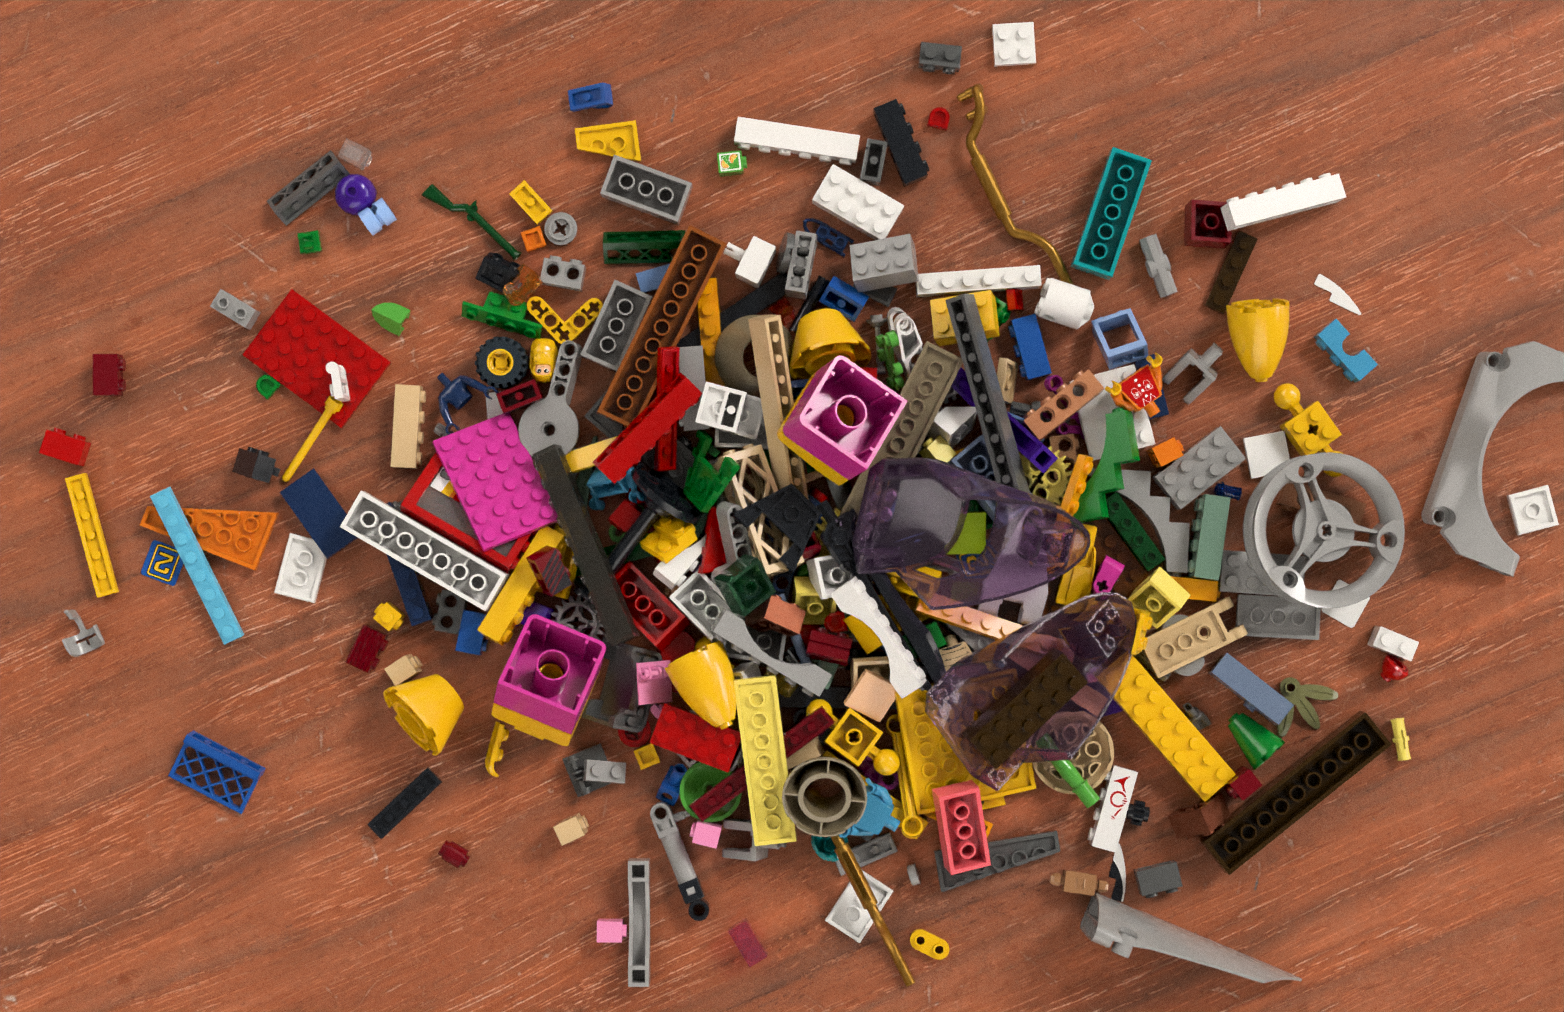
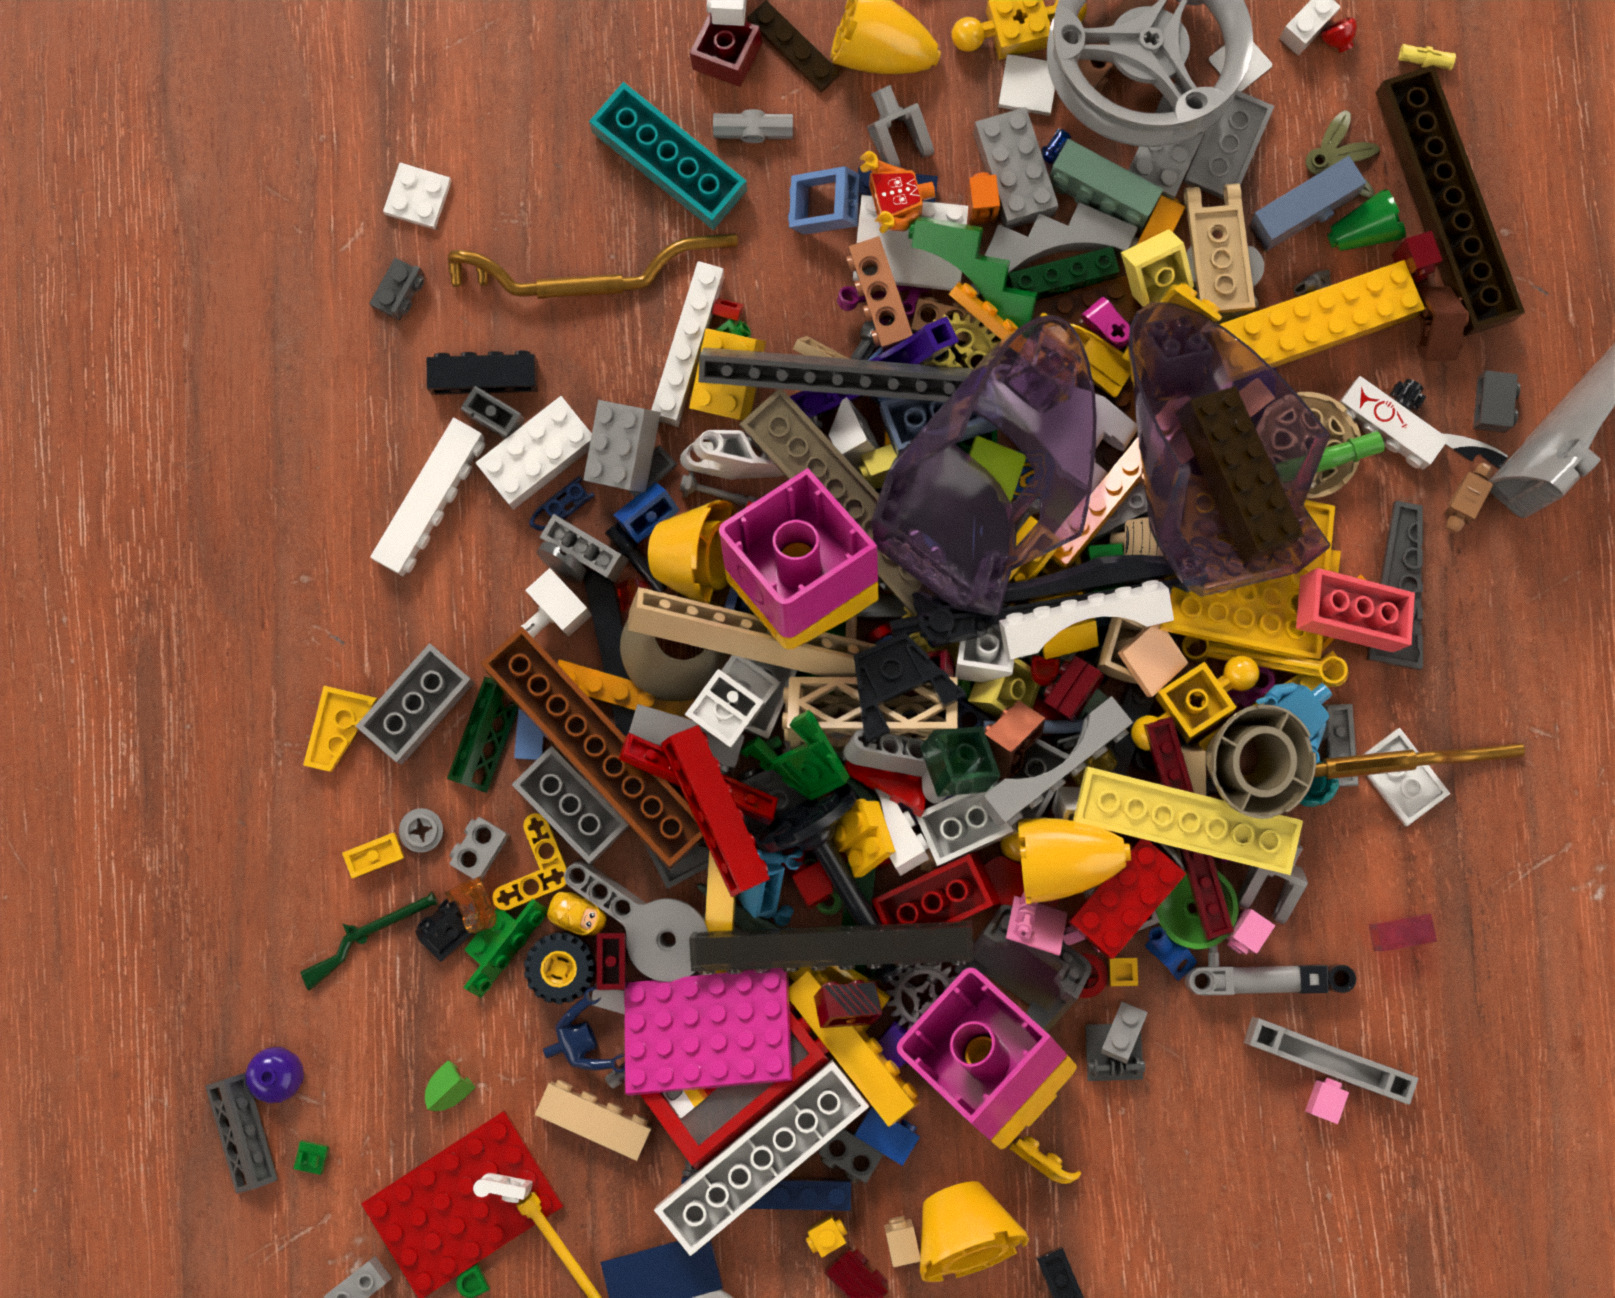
camera: 70 degrees left, 5 degrees down
clear brick [337,138,372,171] -> none
light blue wheel [358,197,397,236] -> none
dark red brick [438,840,470,869] -> none
orange tile [520,226,547,253] -> none
tan brick [553,813,589,846] -> none
blue plate [568,82,613,112] -> none
bright green brick [717,150,747,177] -> none
bright green plant [875,330,905,392] -> none
light grey tile [907,864,921,886] -> none
yellow plate [910,929,949,960] -> none
red tile [927,107,950,131] -> none
blue brick [1008,314,1052,381] -> none
white cylinder [1034,278,1094,330] -> none

